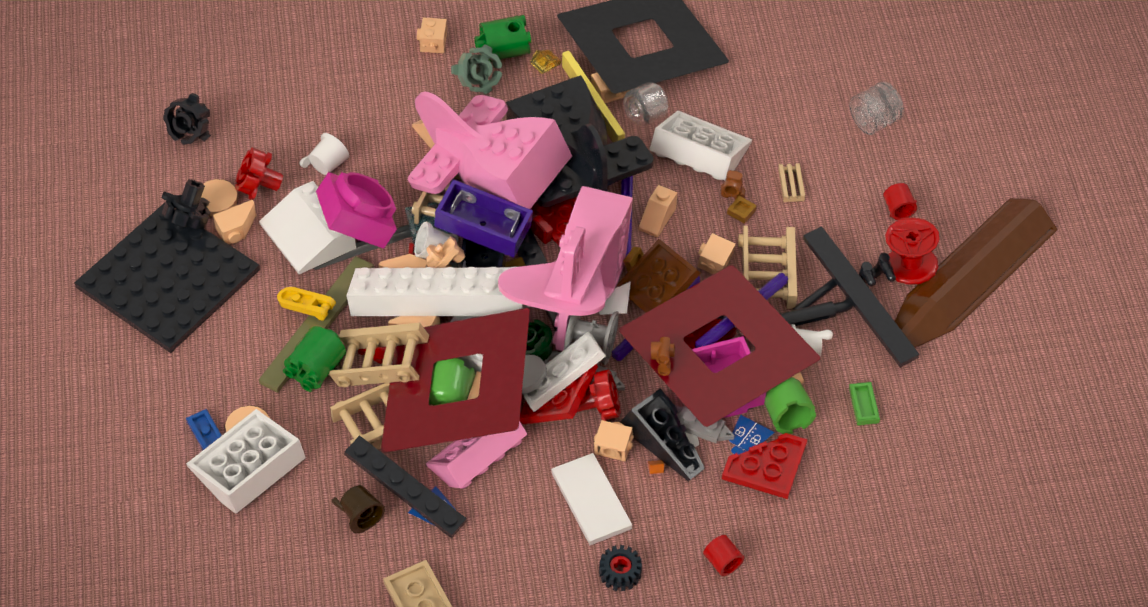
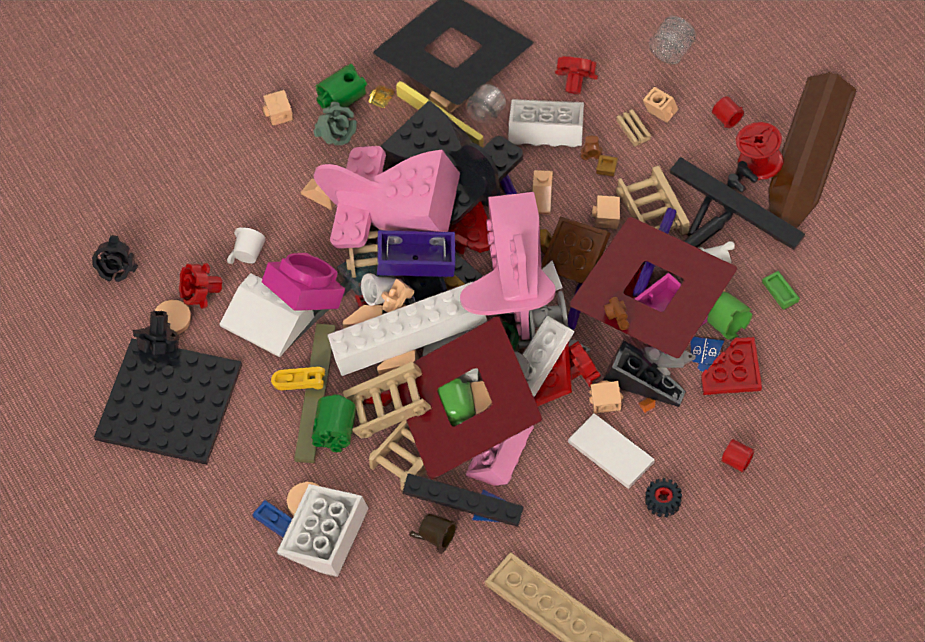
camera: 20 degrees left, 5 degrees up
light nougat slope [213,200,256,244] -> none
none -> red piece [555,56,598,94]
none -> light nougat head [643,87,679,122]

